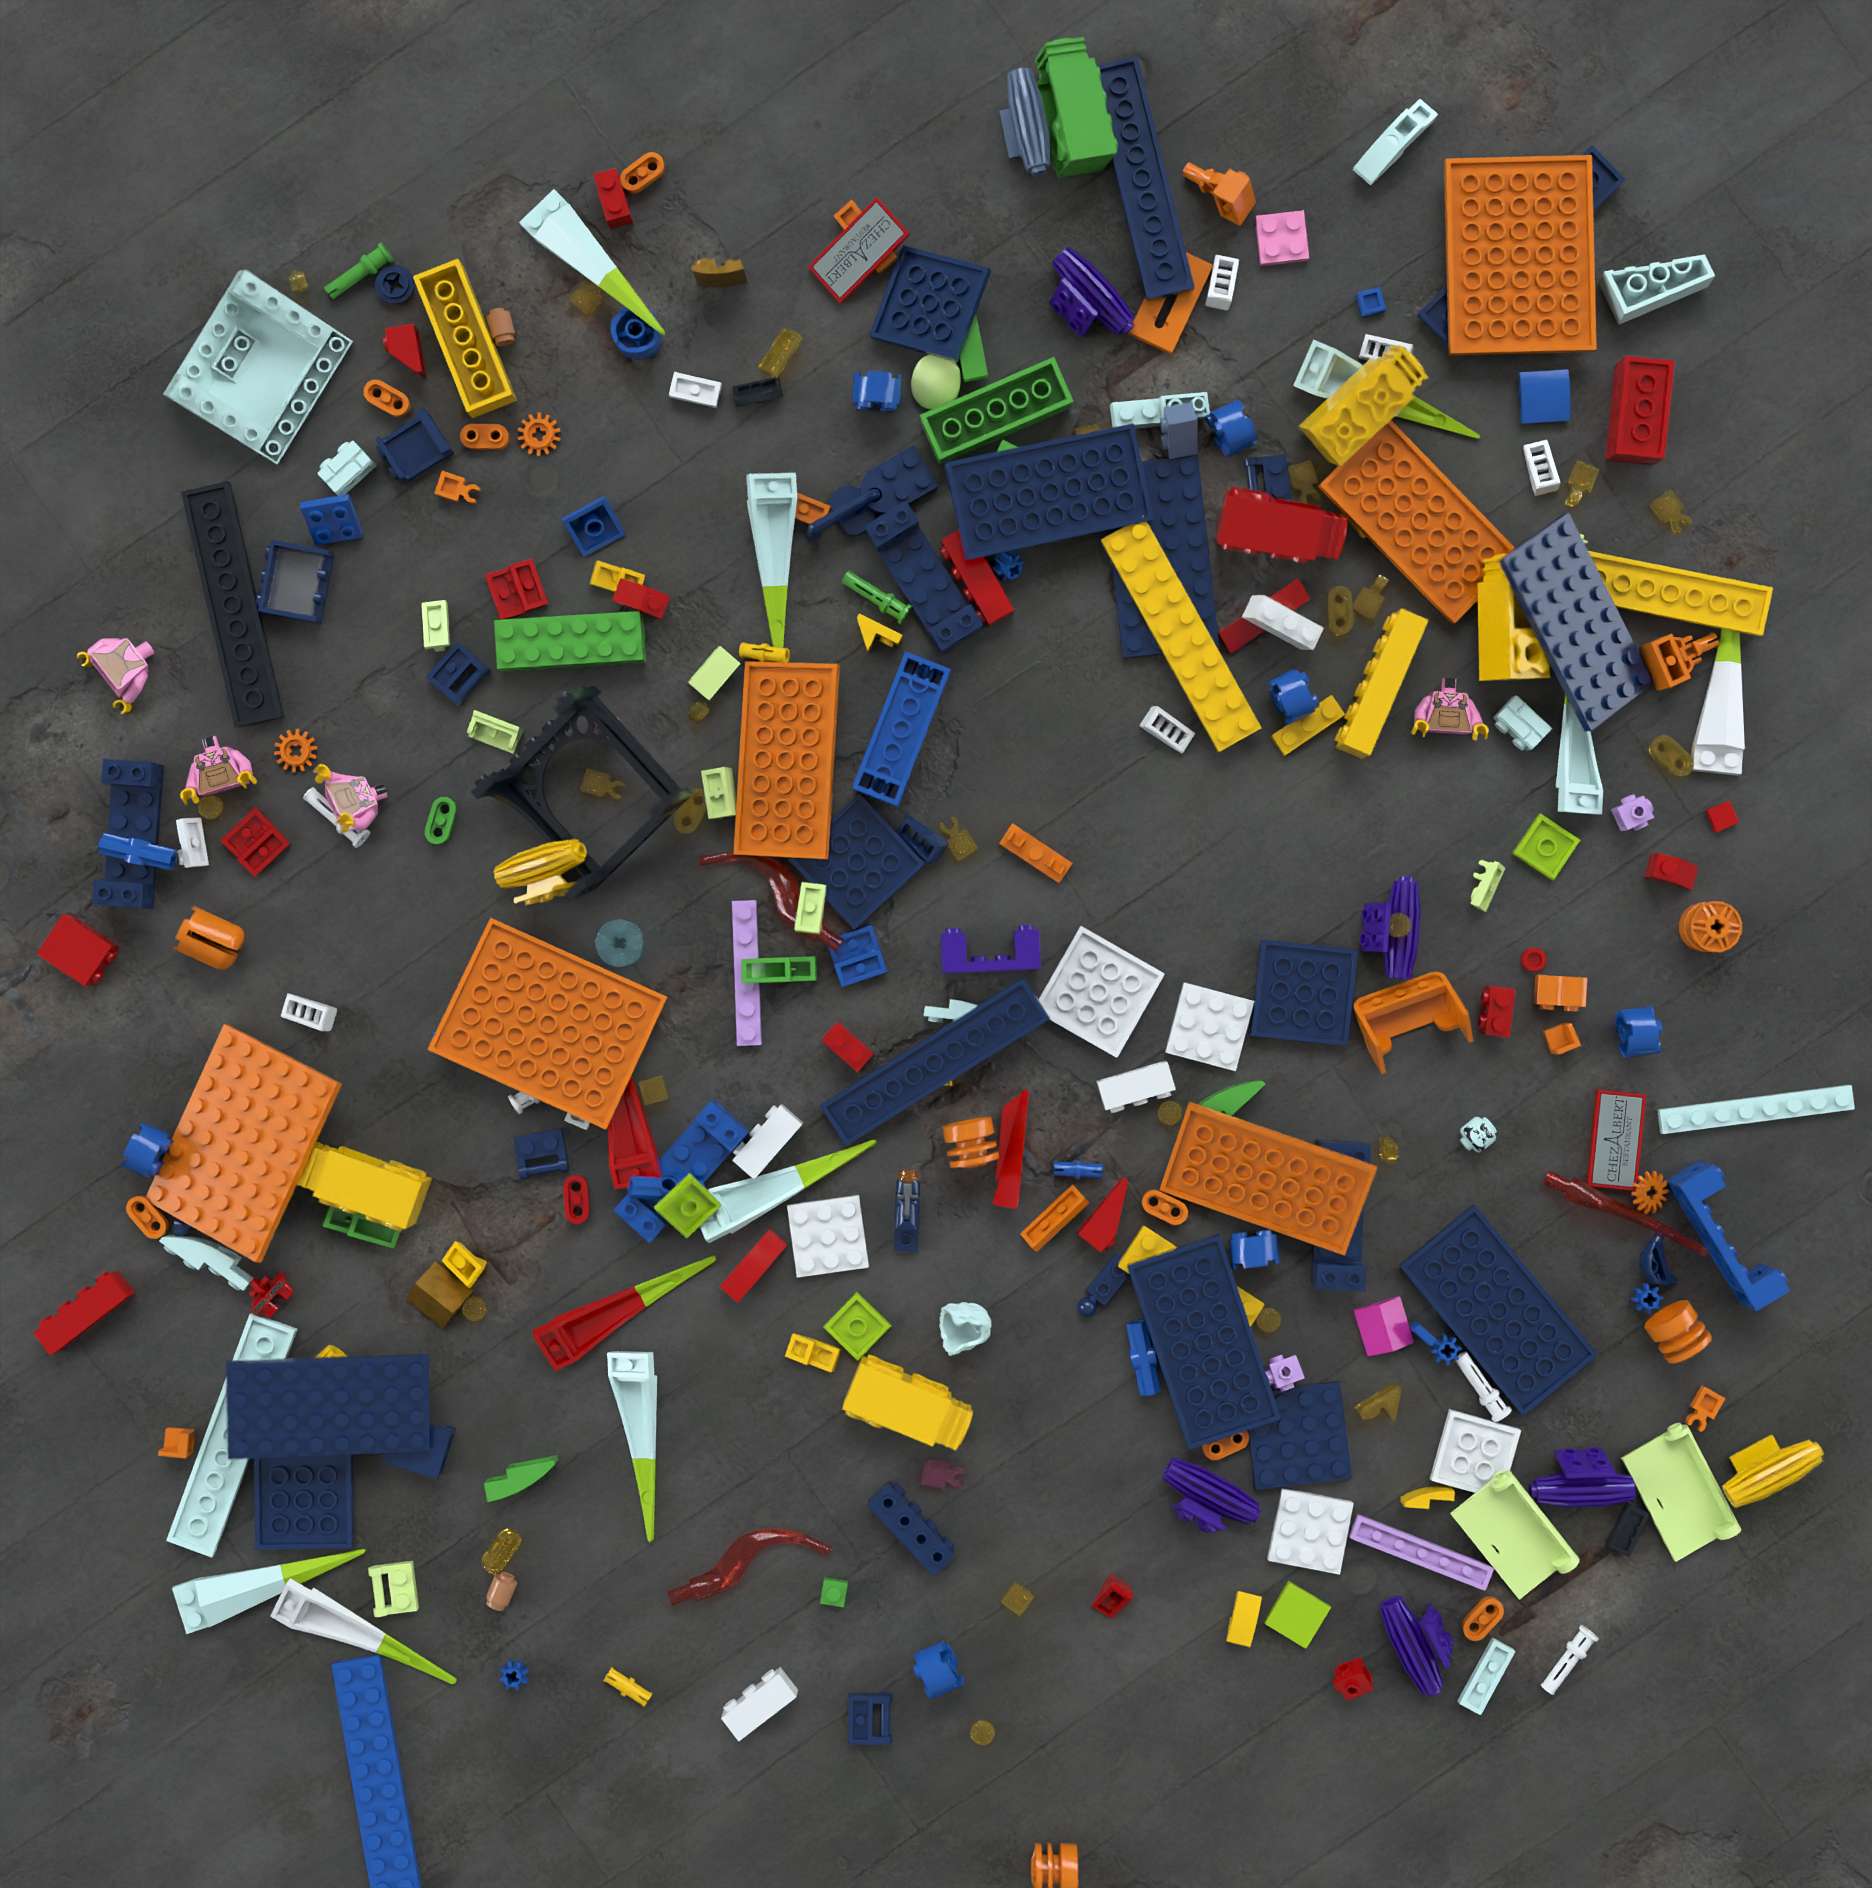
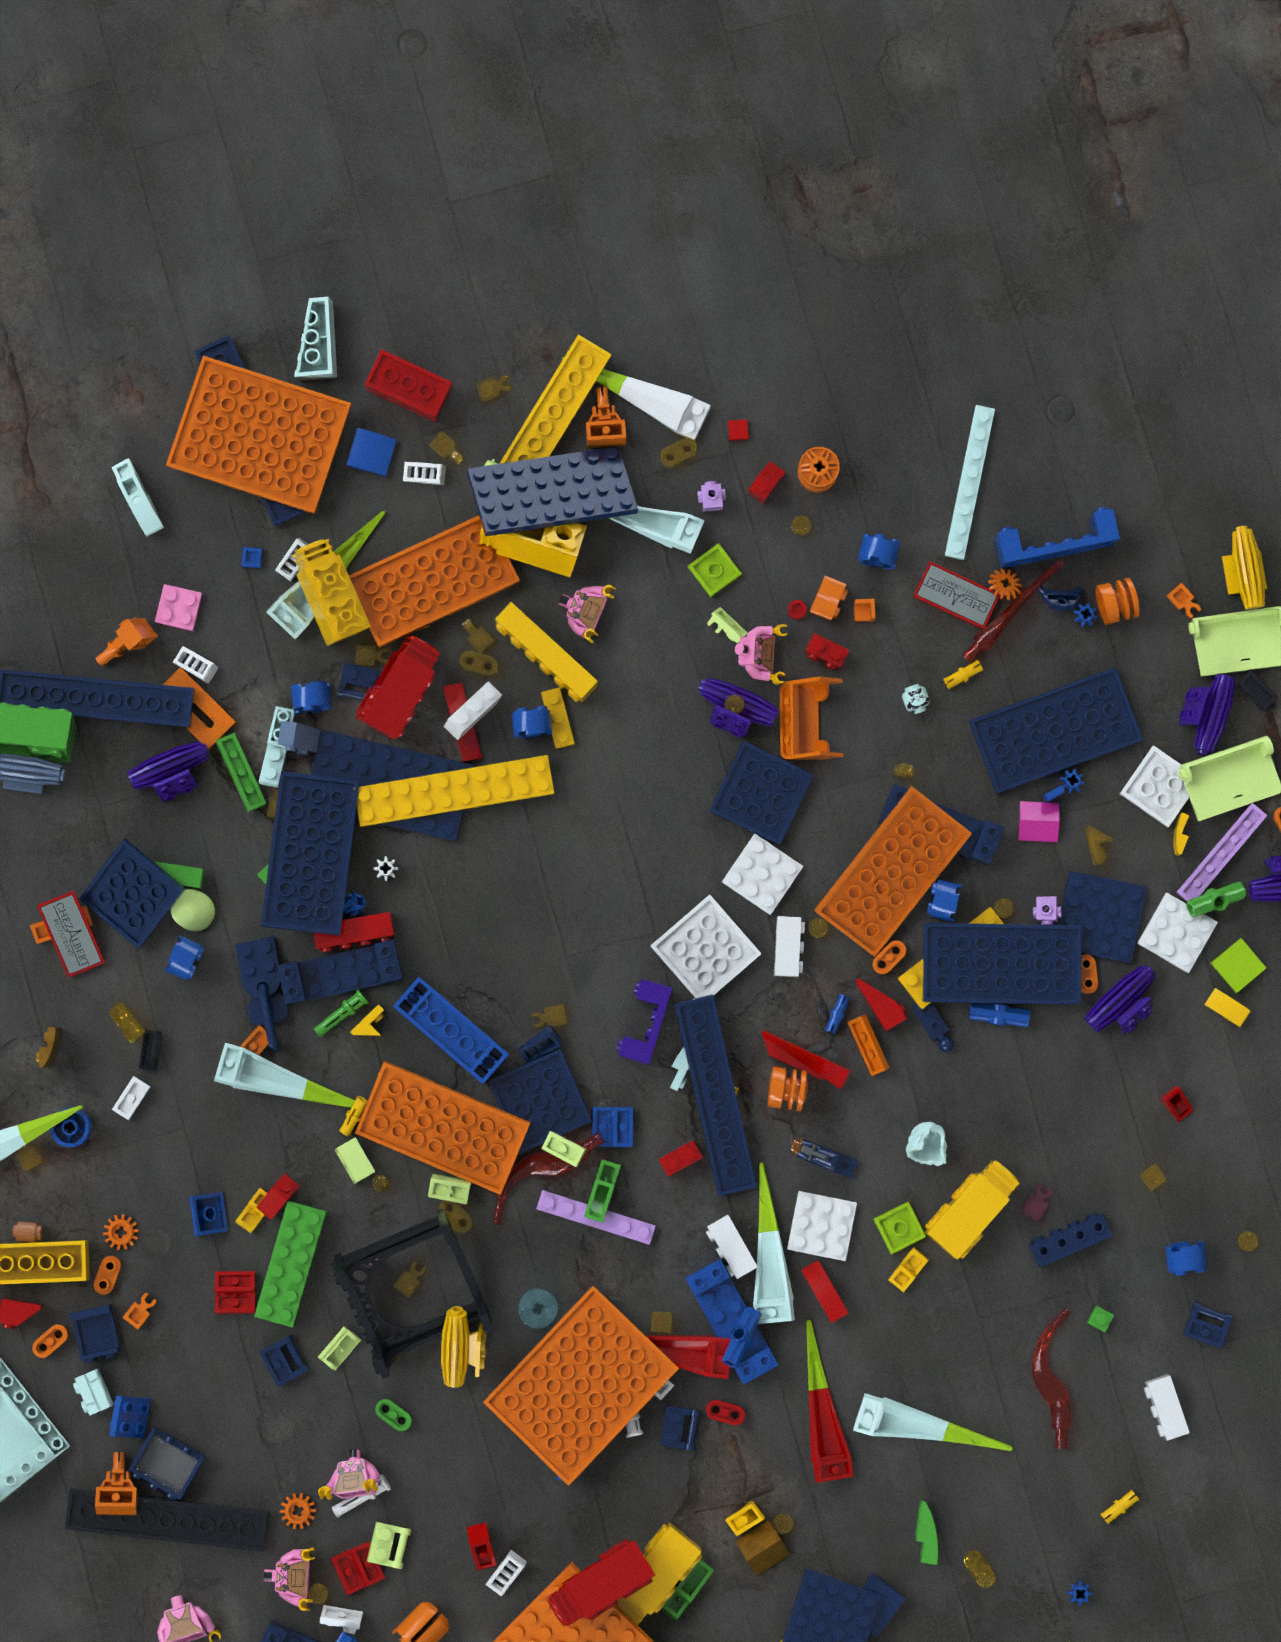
camera: 75 degrees left, 5 degrees down
yellowish green plate [422,600,450,652] -> none
nougat brick [486,1572,517,1611] -> none
lime tile [654,1173,722,1239] -> none
bright green brick [920,357,1073,465] -> none
orange plate [999,823,1072,883] -> none
white slope [1140,706,1195,753] -> none
bright green slope [1198,1080,1266,1116] -> none
white pin [1454,1351,1512,1422] -> none
light aqua brick [1493,695,1552,751] -> none
none -> orange brick [95,1452,138,1515]
none -> bright green plate [216,733,266,812]
none -> yellowish green plate [367,1522,411,1569]
none -> white gear [374,856,399,881]
none -> red slope [466,1522,497,1570]
none -> red piece [547,1539,655,1627]
none -> torso [735,624,788,685]
none -> clear yellow plate [791,516,811,535]
none -> yellow pin [943,660,983,690]
none -> bright green piece [1186,881,1246,918]

